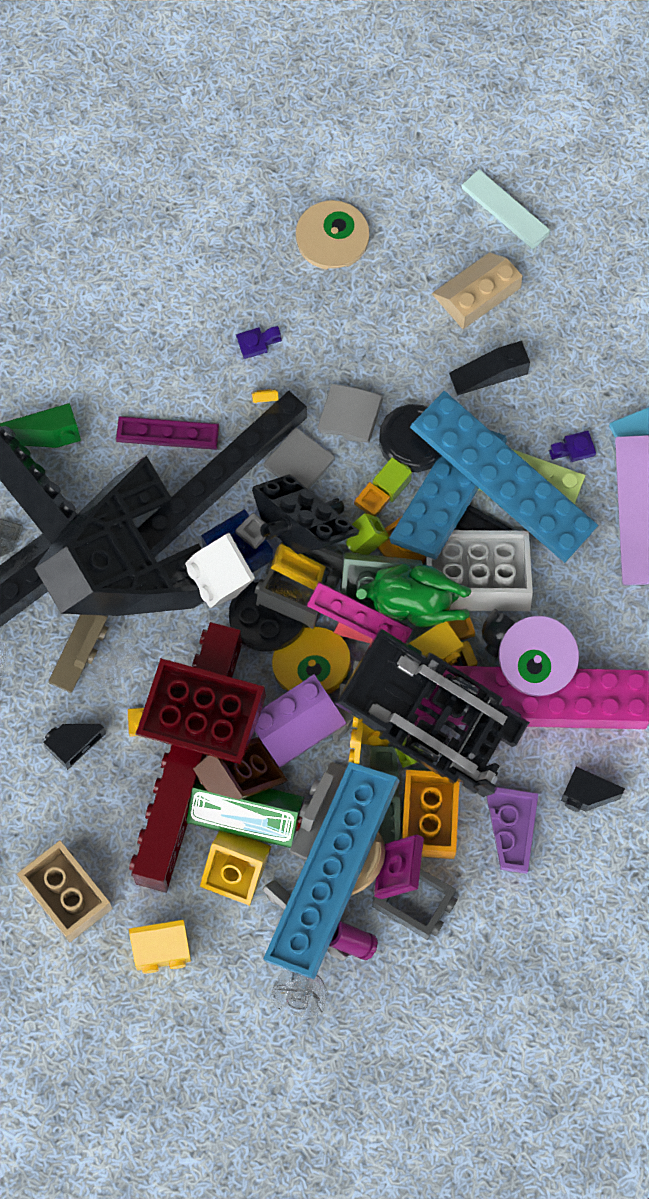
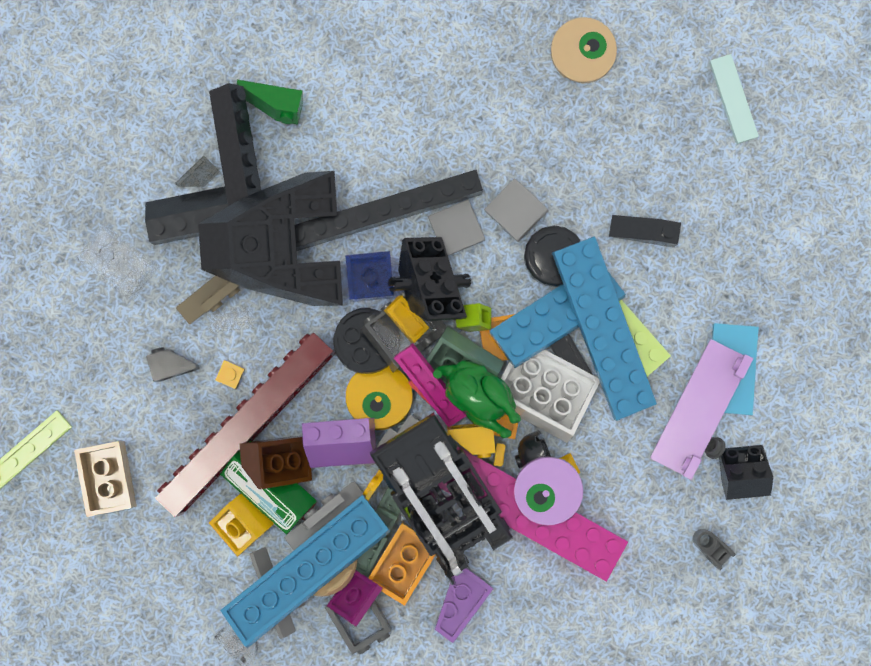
camera: 30 degrees right, 15 degrees up
magenta tile [116,416,219,450] -> none
yellow slope [129,920,191,974] -> none
dark red slope [136,658,266,764] -> none
white slope [185,533,255,609] -> none
light grey tile [235,512,269,549] -> none
dark purple plate [236,326,282,359] -> none
yellow tile [251,388,279,403] -> none
magenta piece [329,921,378,961] -> none
light orange plate [354,482,390,516] -> none
lime brick [373,457,412,503] -> none
tan slope [432,252,523,329] -> none
dark purple plate [549,431,596,462] -> none
black slope [561,767,625,812] -> none

